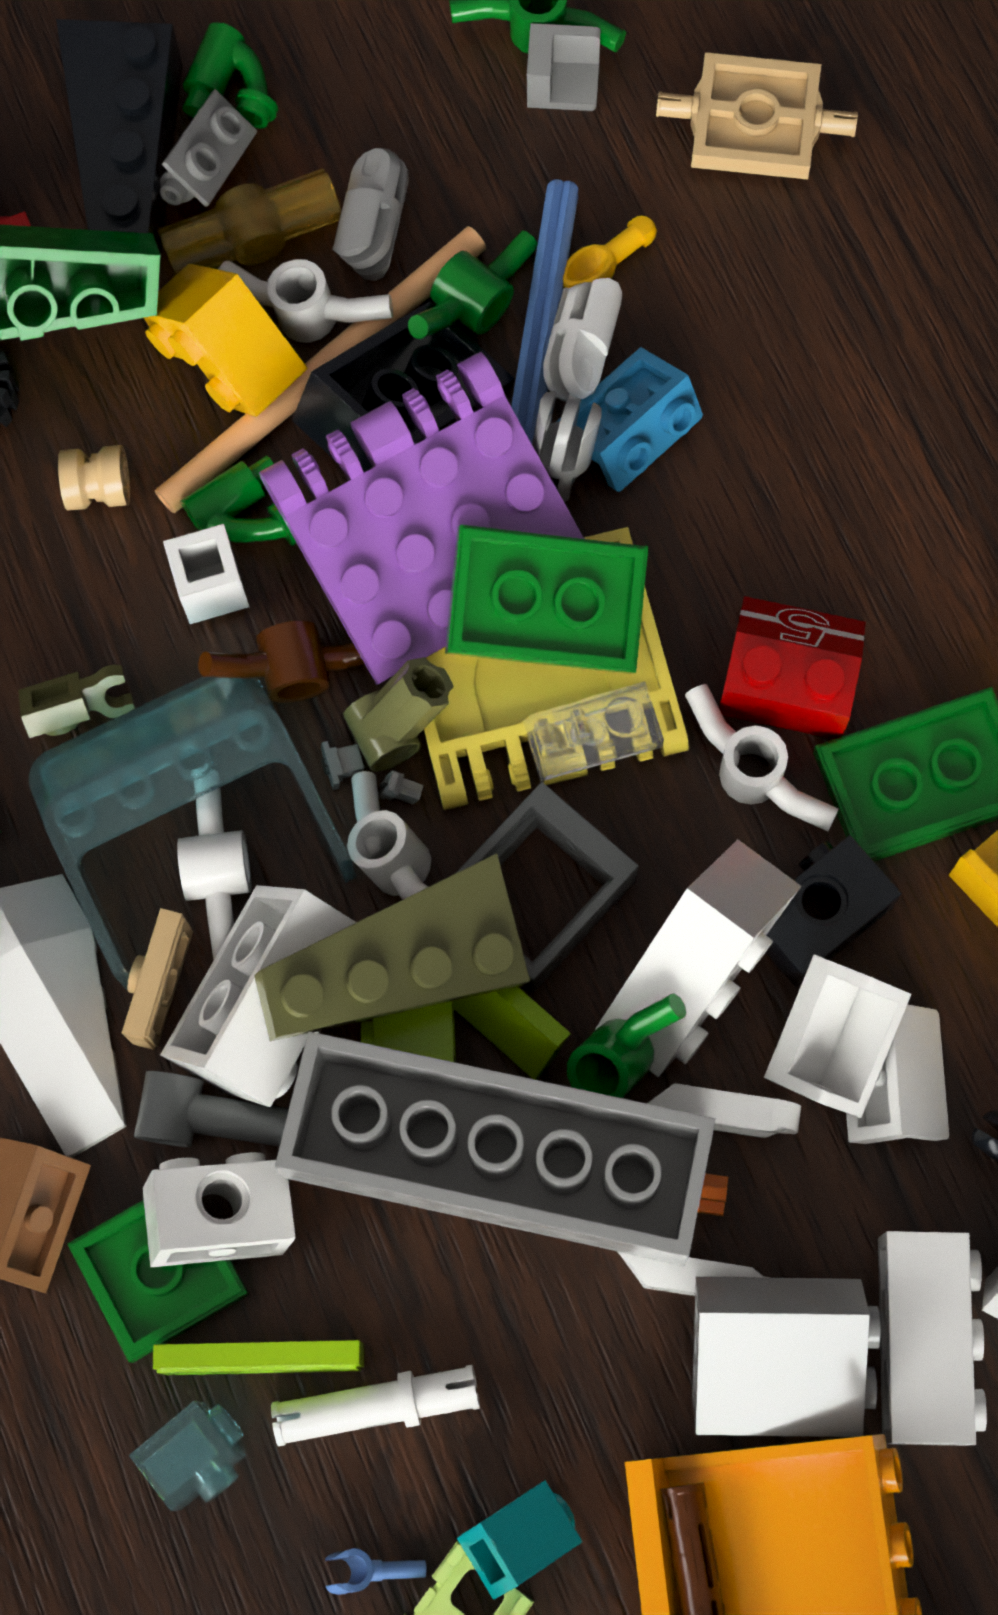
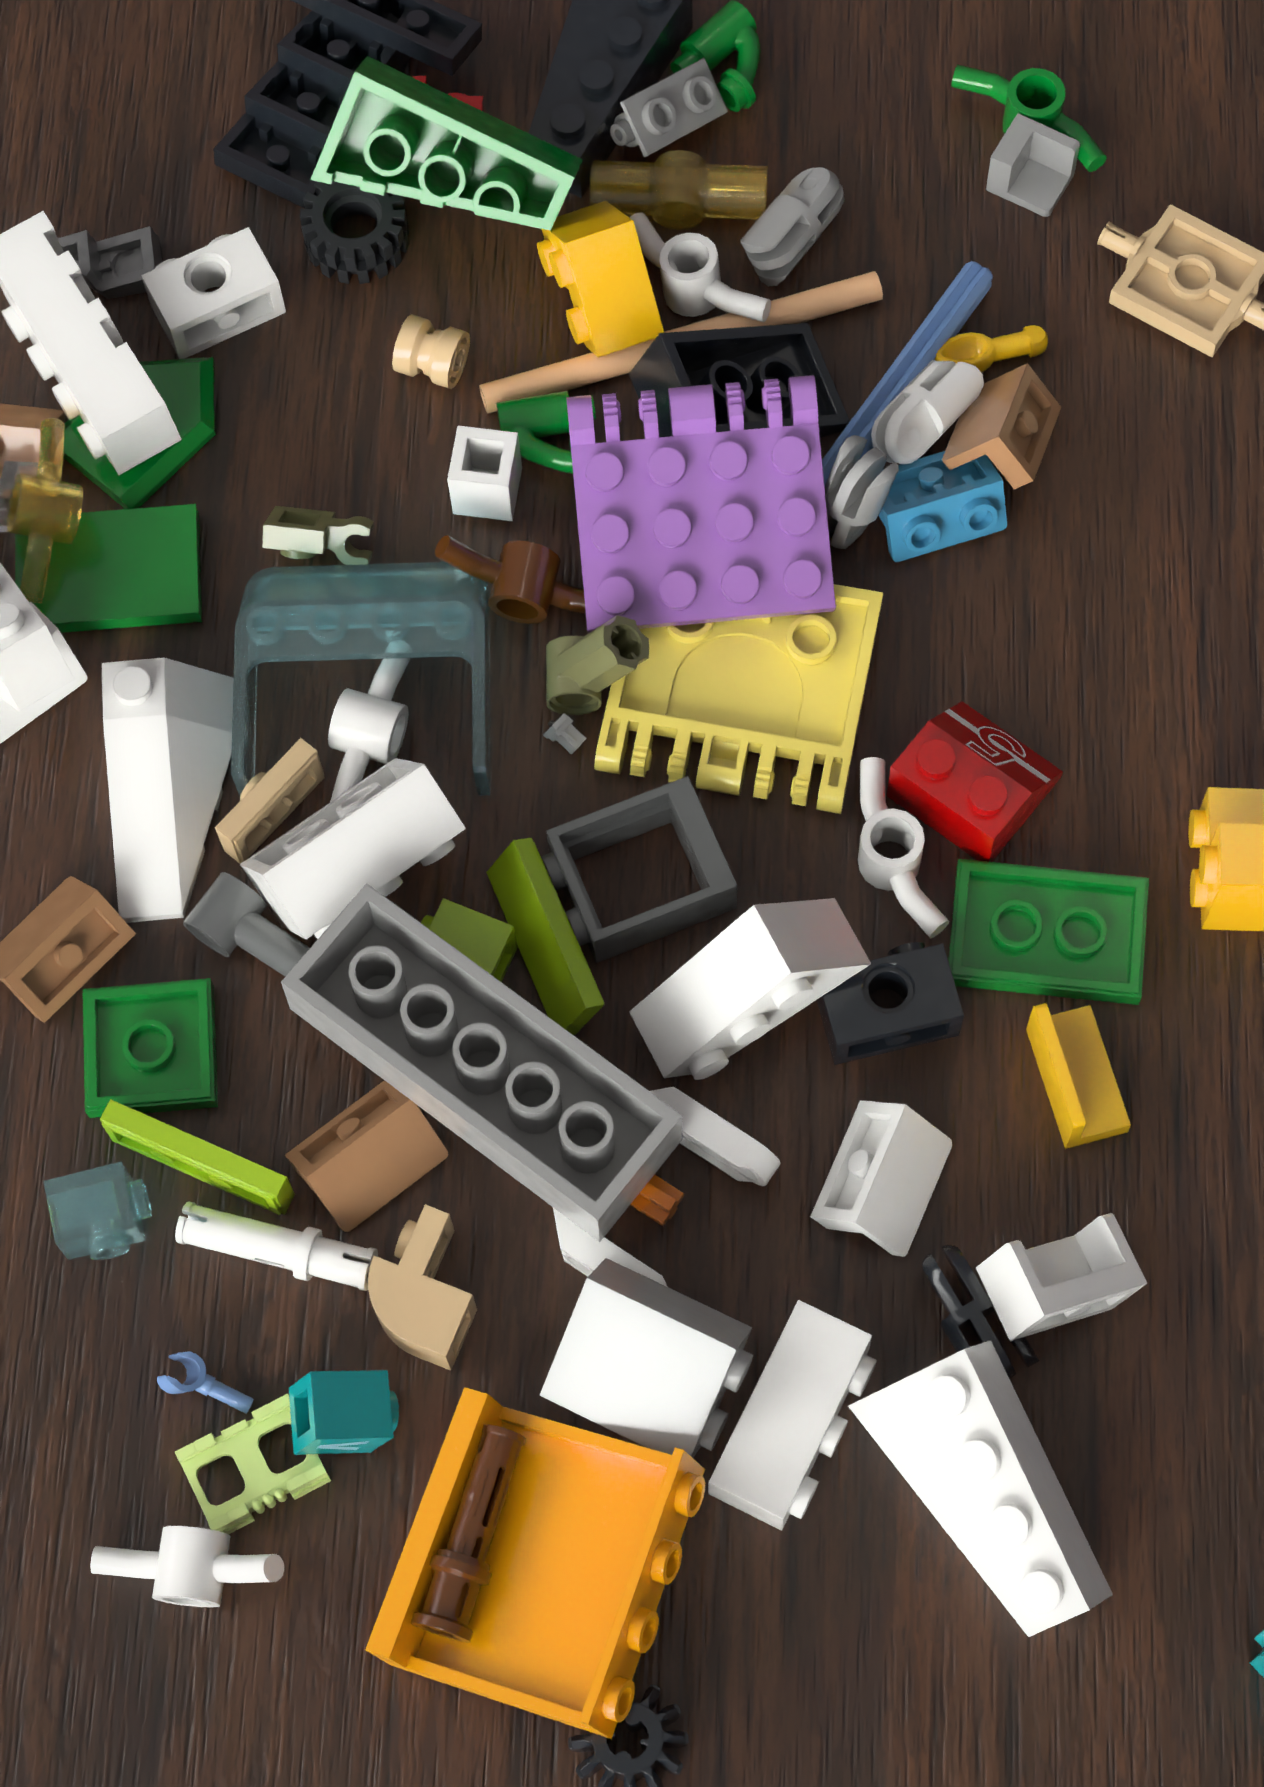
camera: 25 degrees right, 5 degrees down
white brick [143,1152,296,1267] -> none
olive wing [254,854,530,1042] -> none
light grey piece [321,741,365,790] -> none
white piece [347,771,432,899] -> none
green piece [408,231,538,339] -> none
green tile [445,524,648,674] -> none
clear plate [523,681,664,782] -> none
green piece [567,993,686,1098] -> none
white panel [764,955,911,1118] -> none
none -> medium nougat panel [285,1080,448,1232]
none -> tan brick [368,1204,477,1371]
none -> medium nougat panel [942,363,1061,489]

